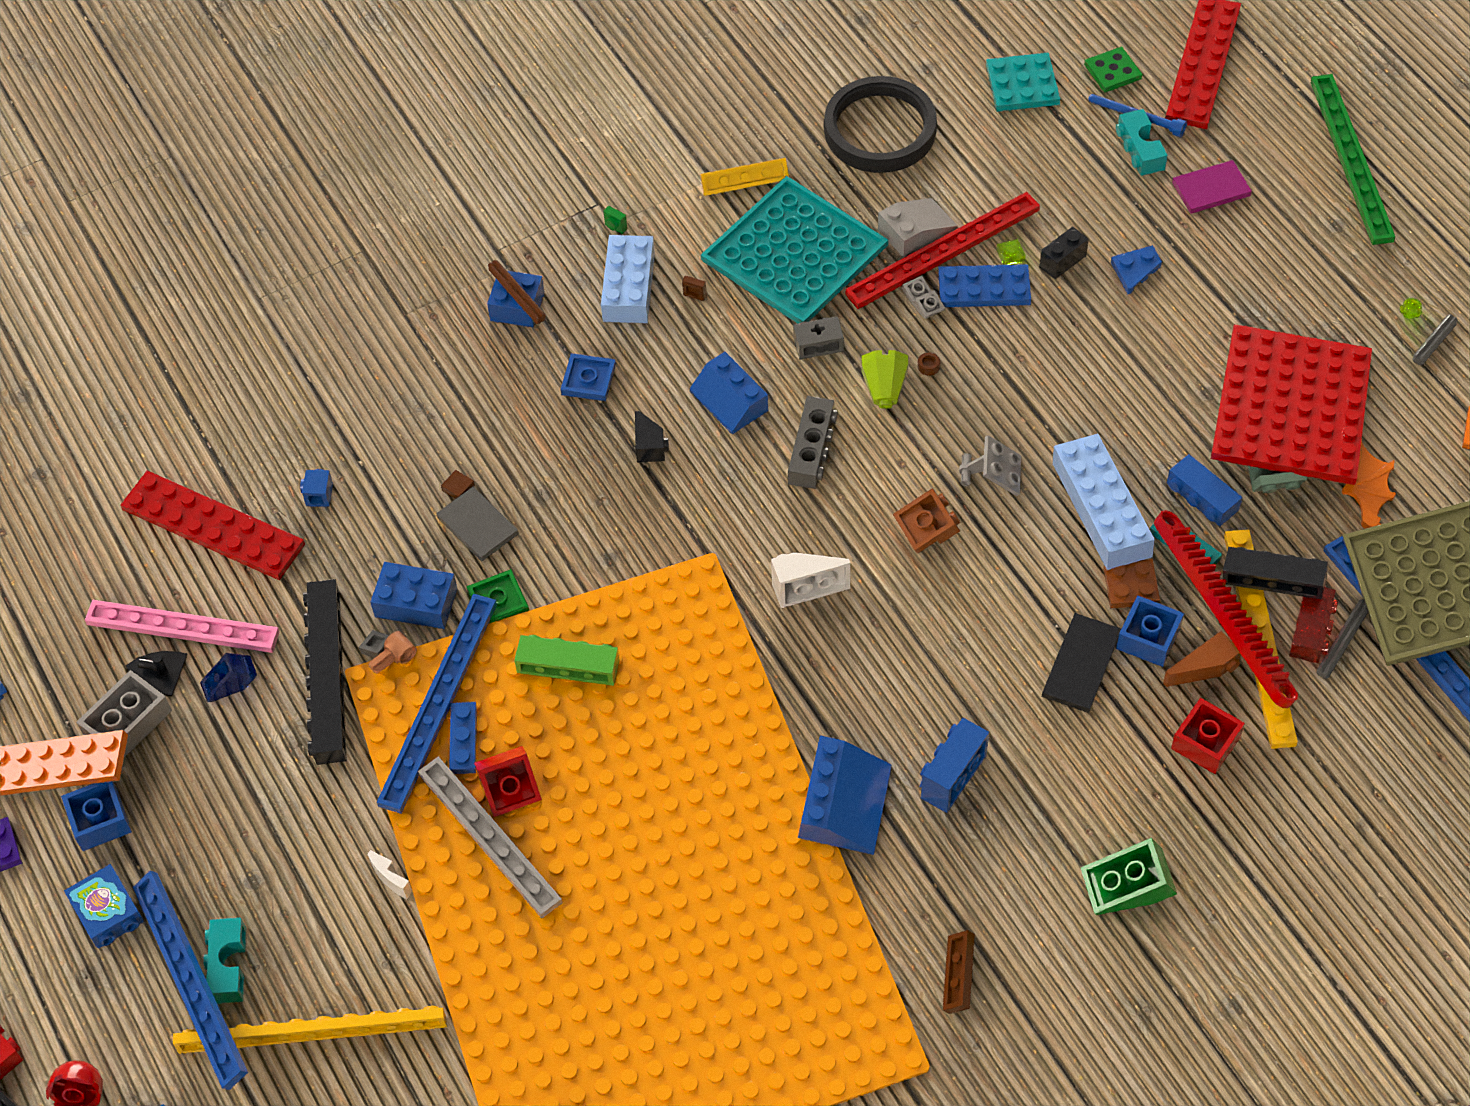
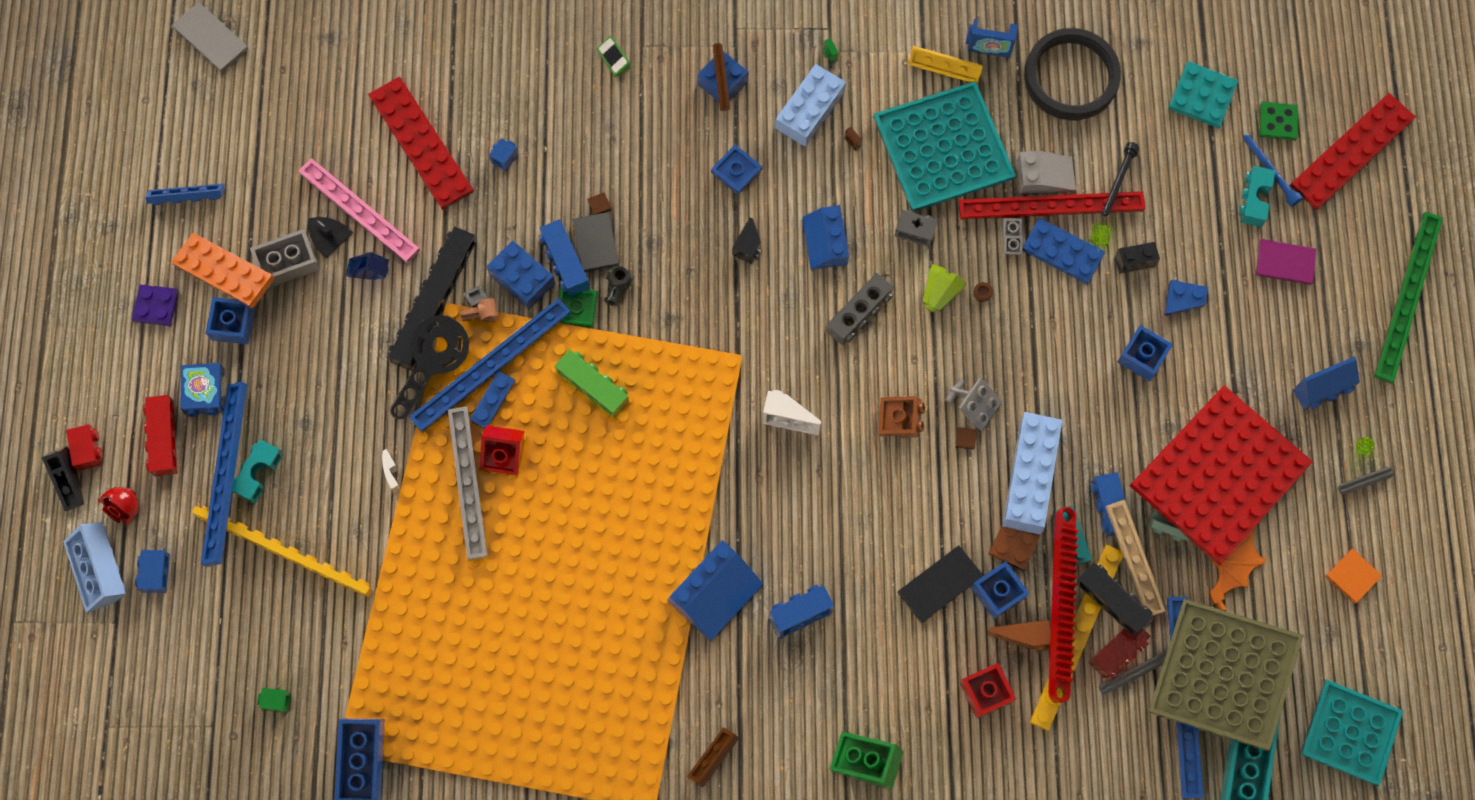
camera: 25 degrees right, 15 degrees up
none -> red brick [143,395,178,477]
none -> black beam [390,316,469,419]
none -> blue brick [538,219,590,297]
none -> slope [596,35,631,77]
none -> pearl dark grey connector [604,266,635,307]
none -> reddish brown tile [955,427,977,450]
none -> blue panel [965,18,1018,58]
none -> black piece [1102,142,1140,216]
none -> tan tile [1105,500,1166,616]
none -> blue brick [1117,325,1173,382]
none -> blue slope [1293,356,1360,410]

